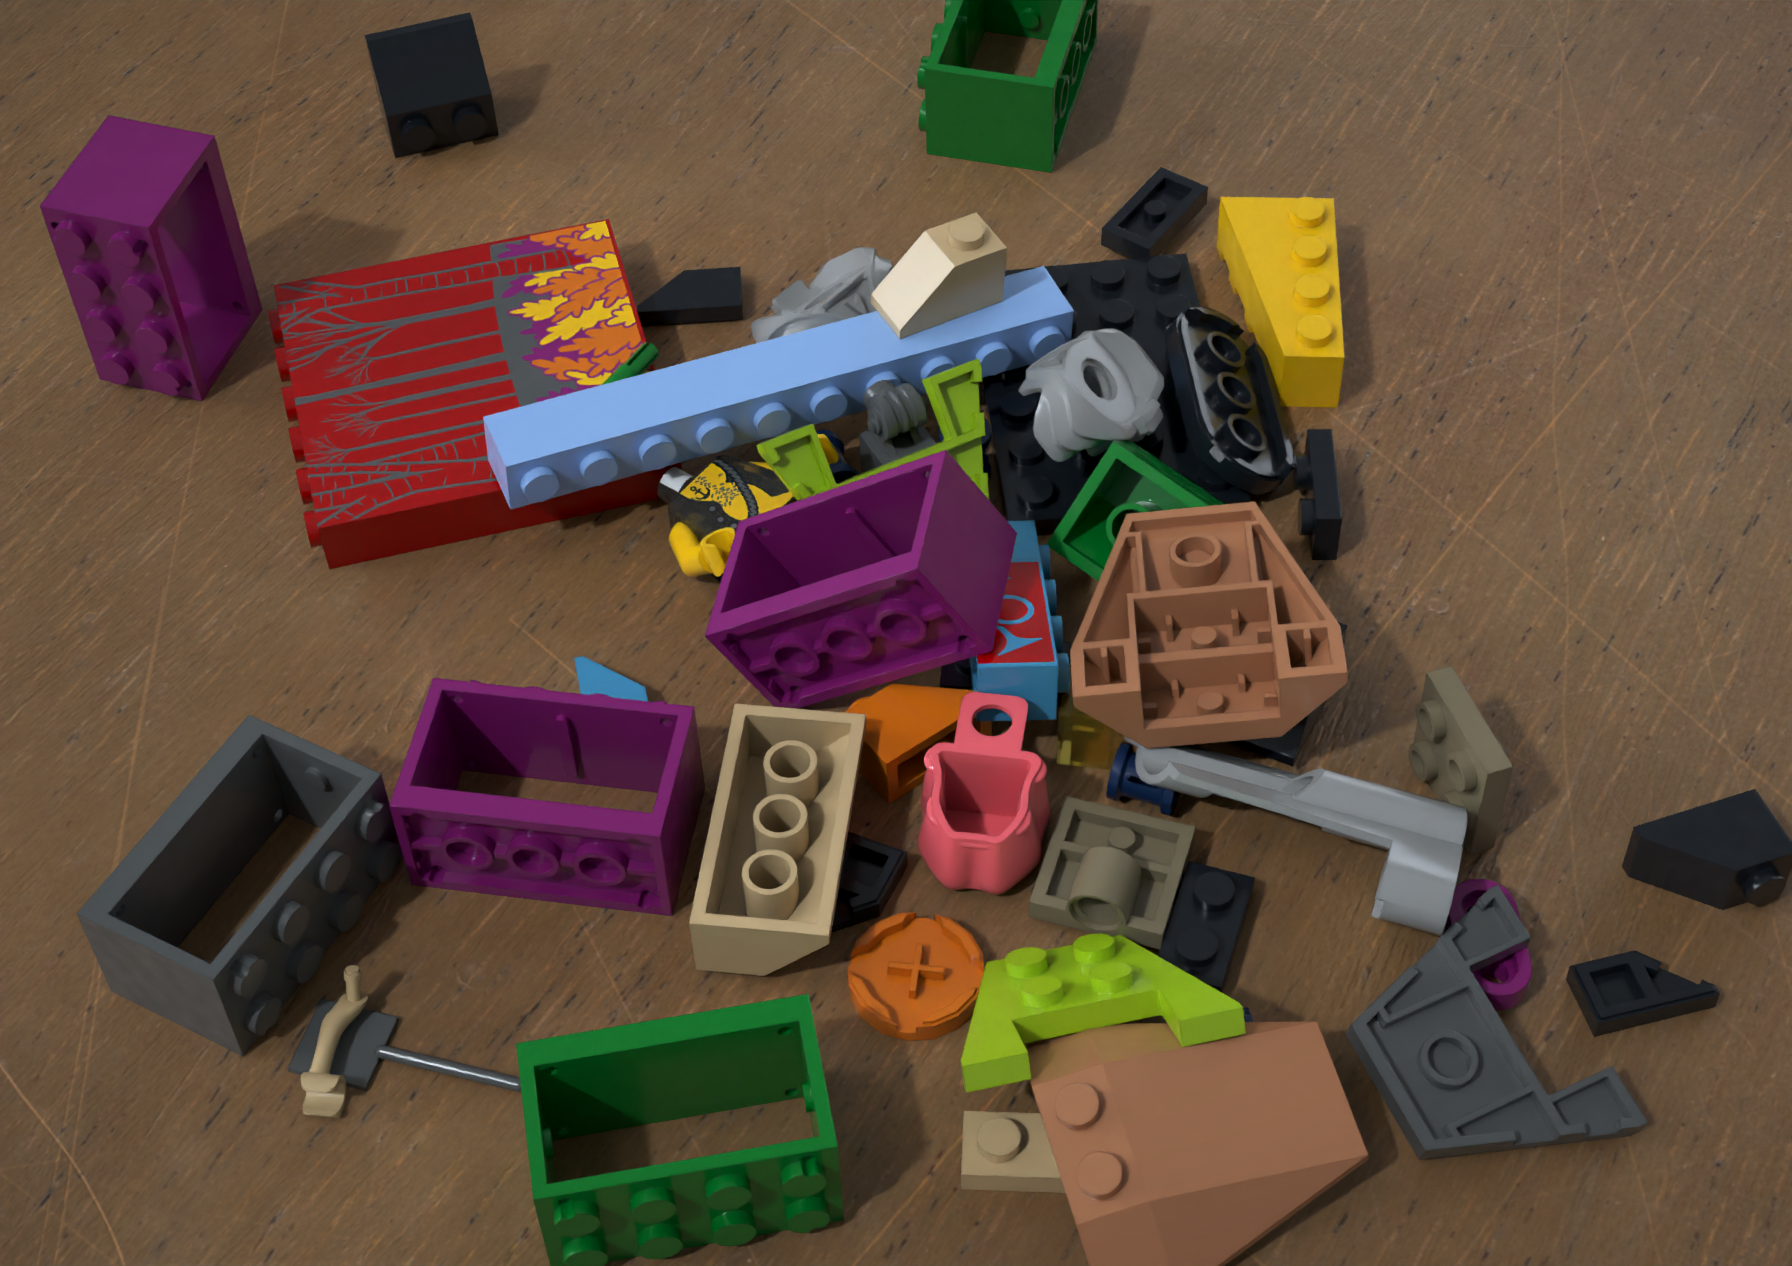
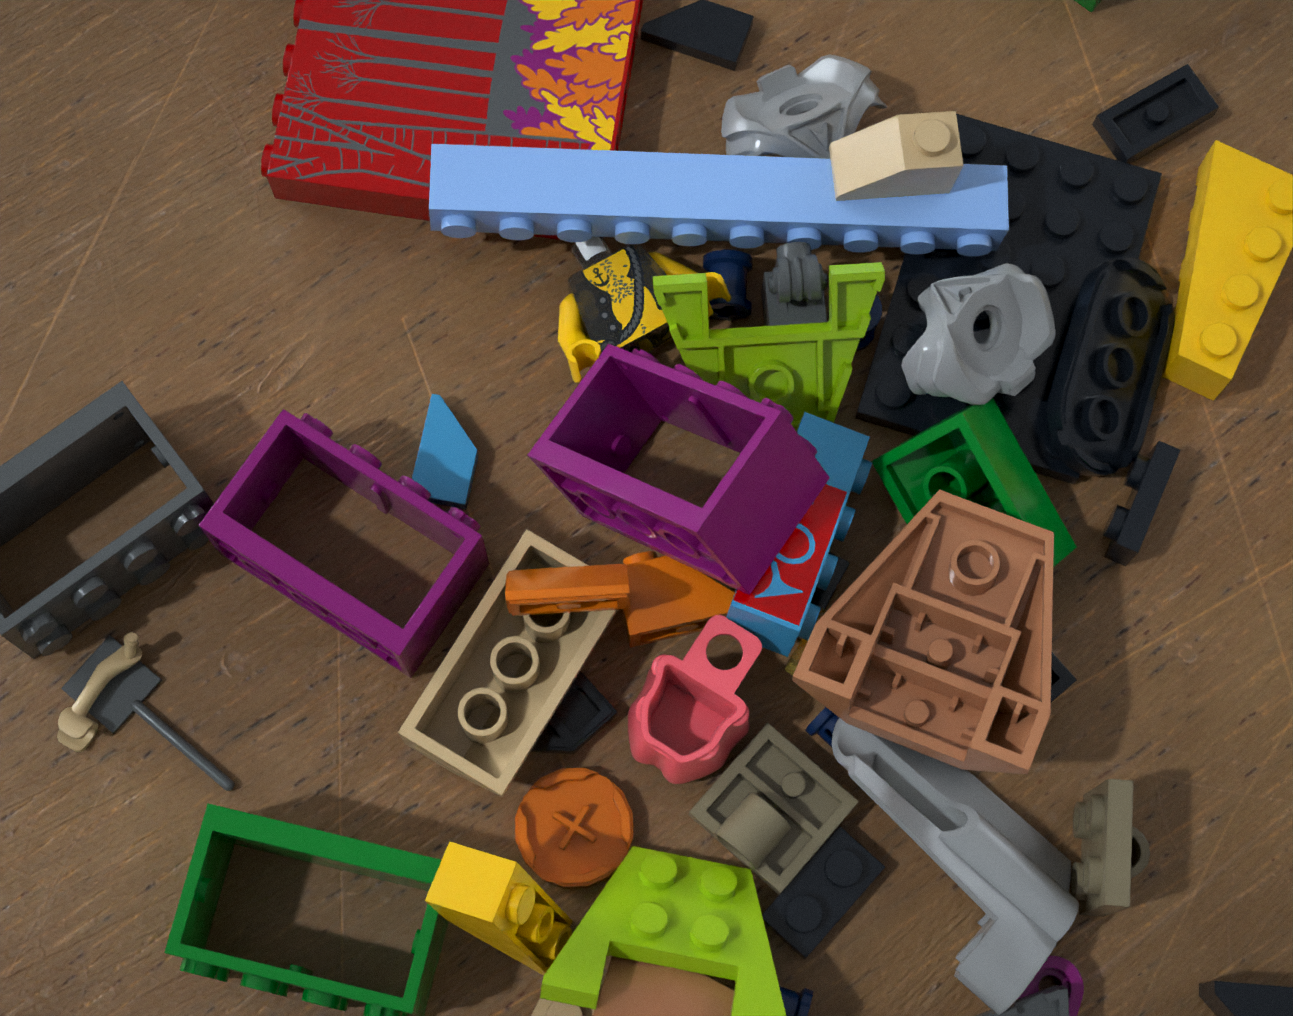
camera: 20 degrees right, 25 degrees up
green pin [602,342,659,385] -> none
none -> yellow slope [425,842,572,975]
none -> orange slope [505,564,630,616]

